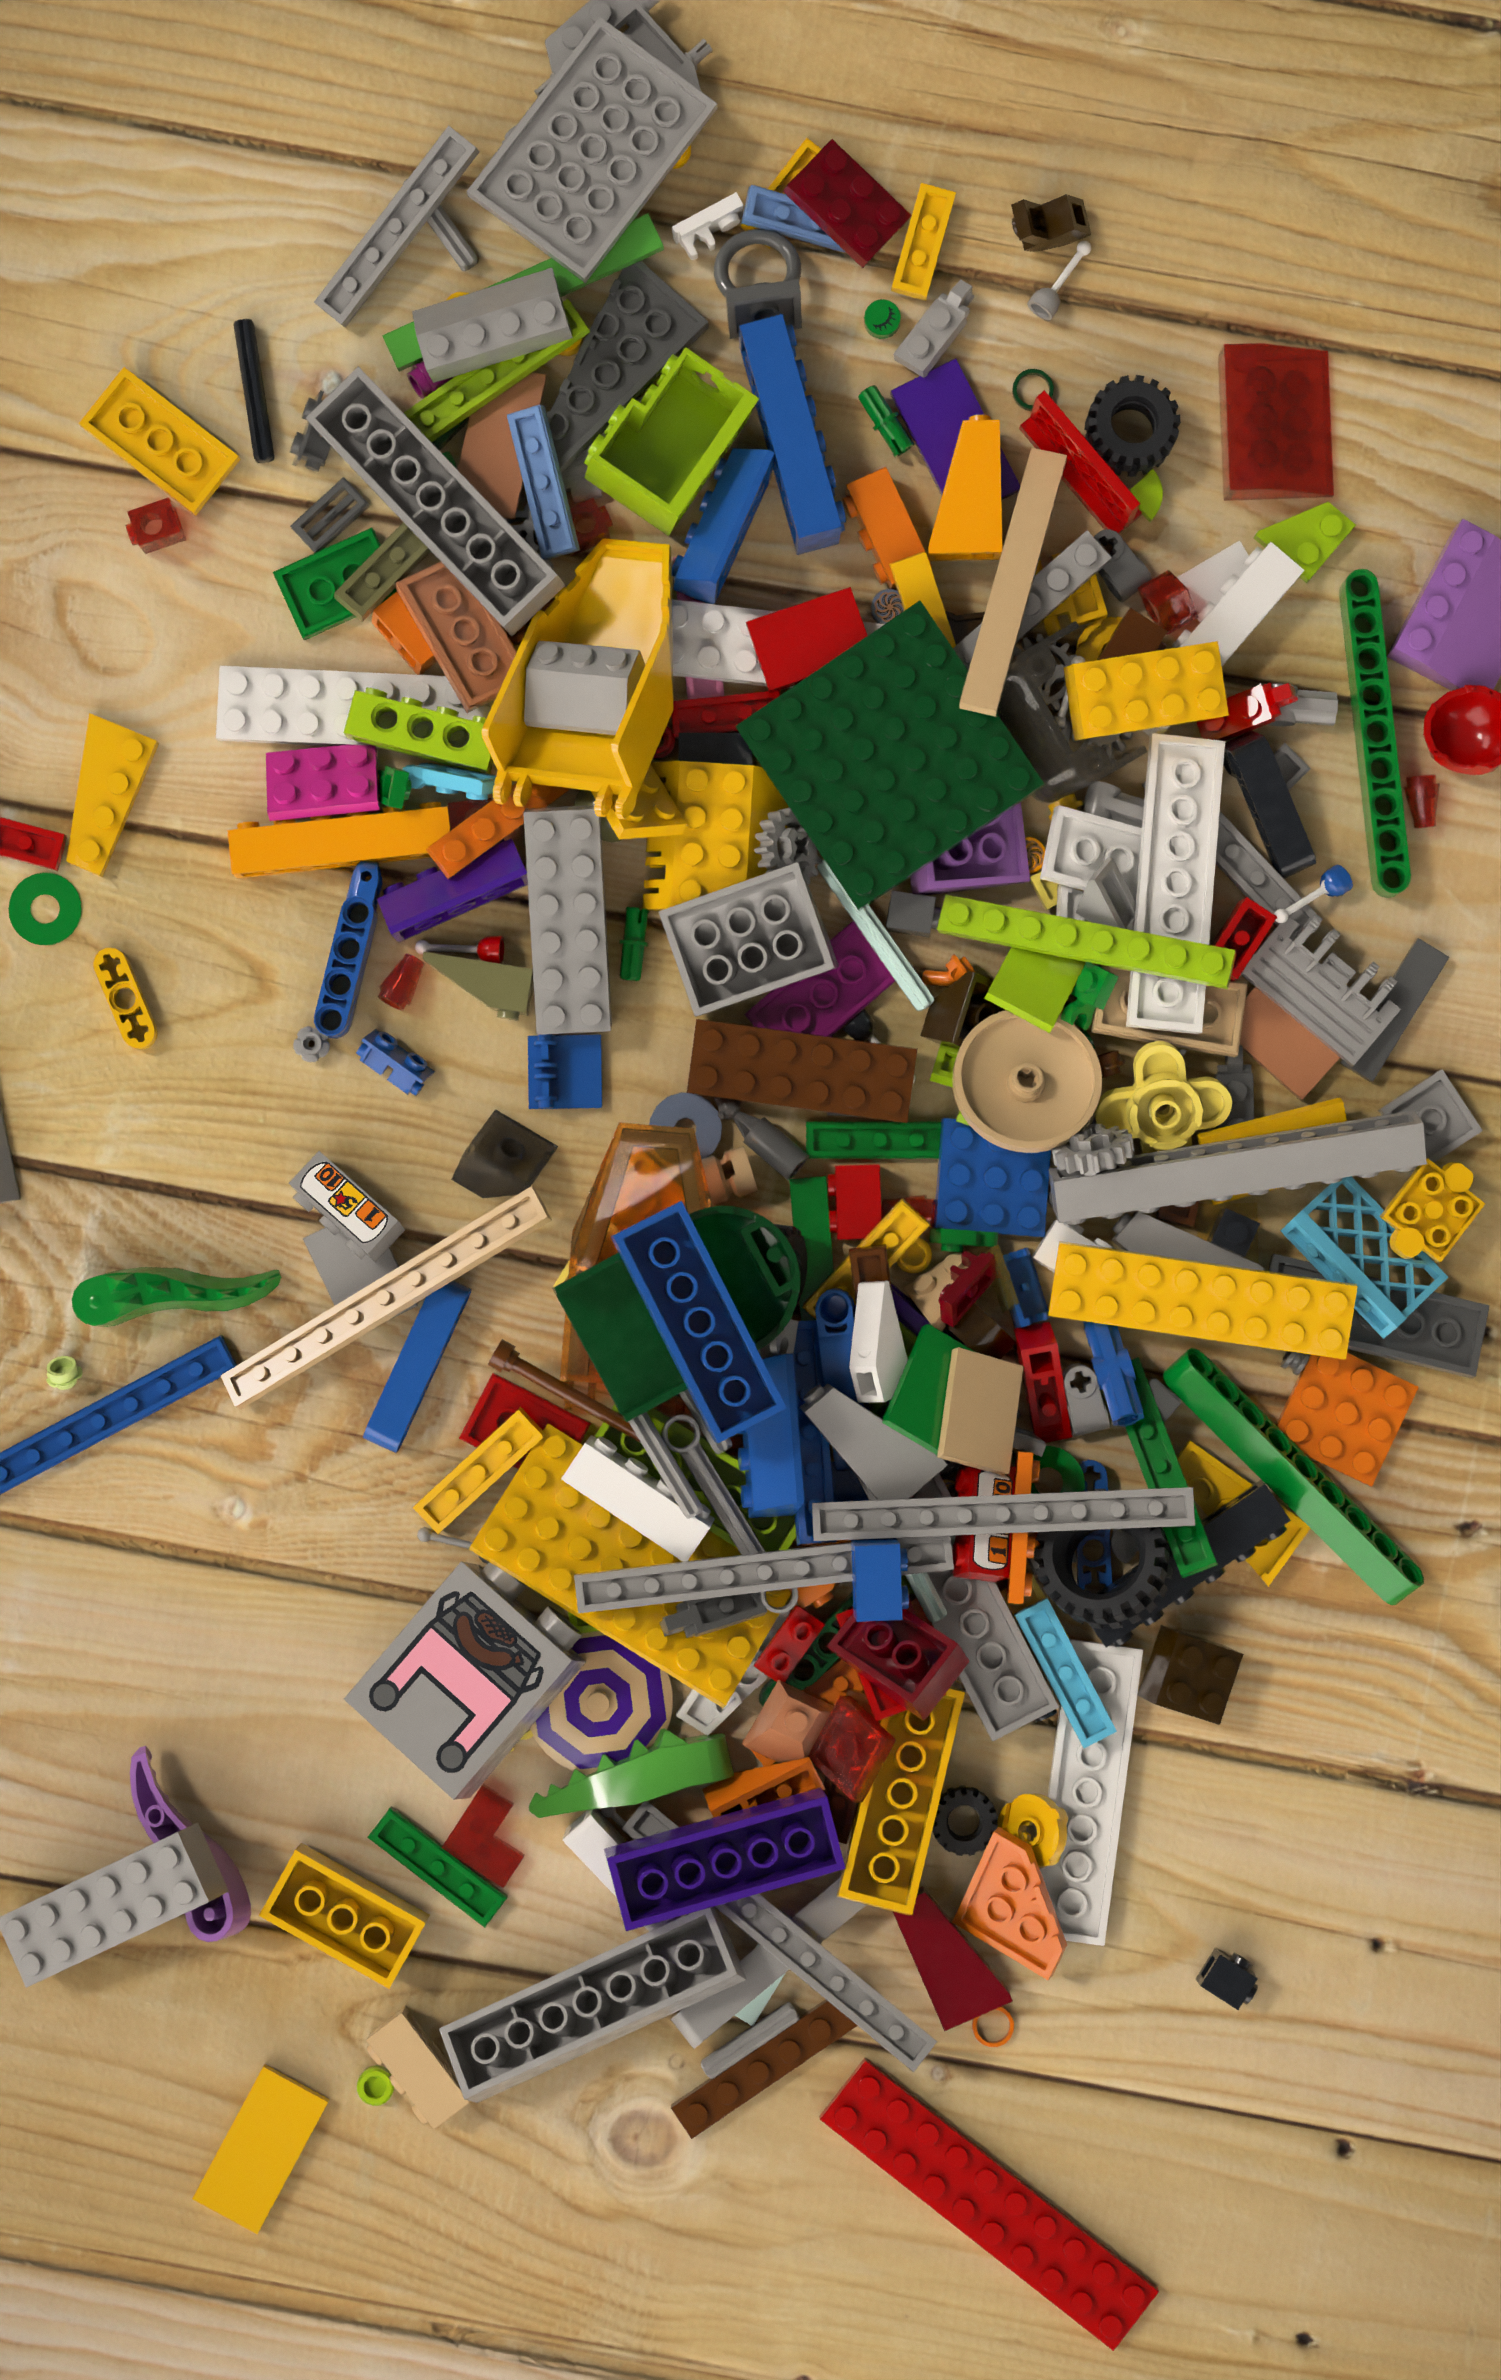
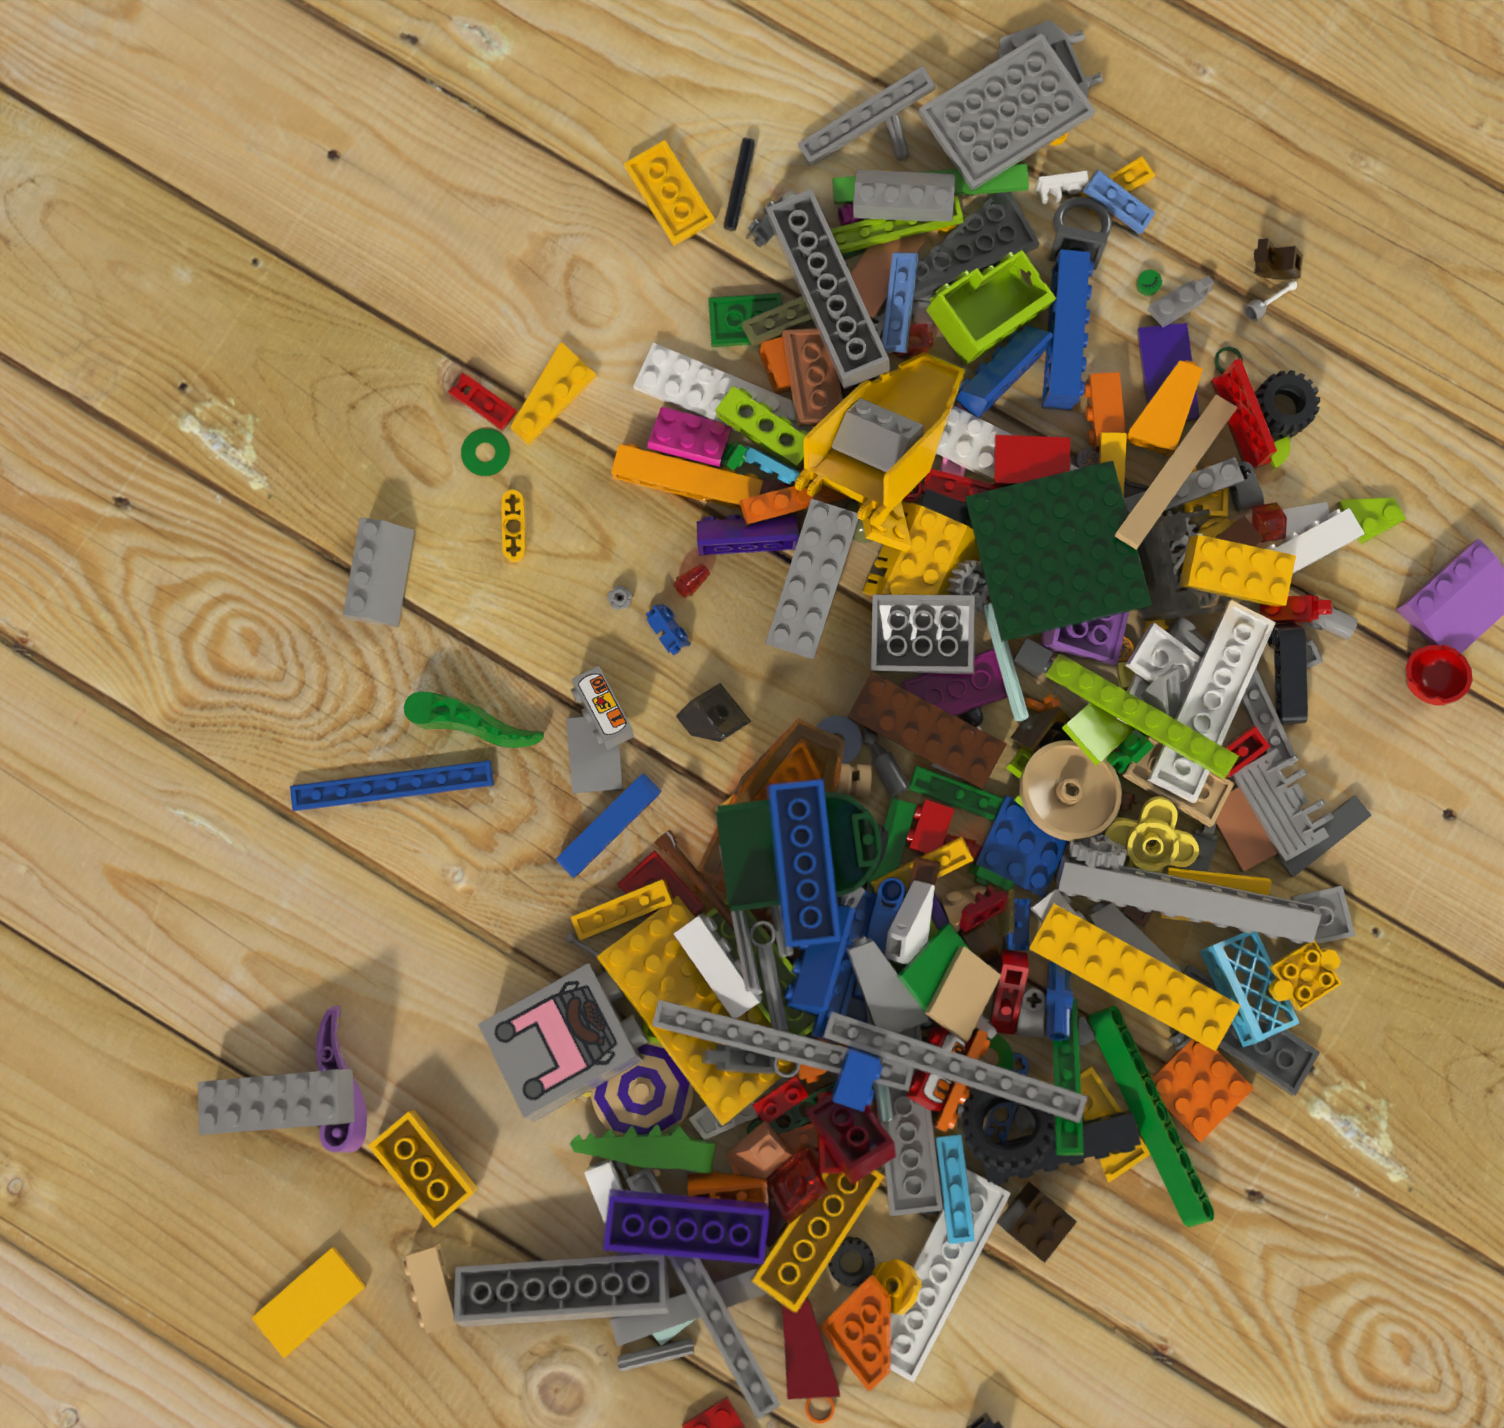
camera: 20 degrees right, 5 degrees down
yellowish green plate [46,1356,83,1390] -> none
clear red brick [125,497,187,554] -> none
tan plate [221,1186,552,1409] -> none
dark grey tile [290,477,370,553] -> none
blue piece [314,860,383,1039] -> none
lime tile [357,2065,395,2106] -> none
green tile [367,1806,508,1928] -> none
hinge [415,935,504,964] -> none
olive slope [422,952,534,1021] -> none
clear red plate [441,1783,524,1888] -> none
blue hinge [528,1034,602,1109] -> none
green axle [619,907,649,981] -> none
reddish brown plate [671,1999,857,2139] -> none
dark red plate [783,139,912,268] -> none
green axle [858,385,914,458] -> none
yellow plate [891,183,956,301] -> none
yellow plate [896,1237,932,1273] -> none
black brick [1207,1208,1260,1257] -> none
clear red slope [1218,343,1334,501] -> none
hinge [1274,865,1353,923] -> none
green beam [1339,569,1411,898] -> none
clear red cone [1403,774,1440,828] -> none

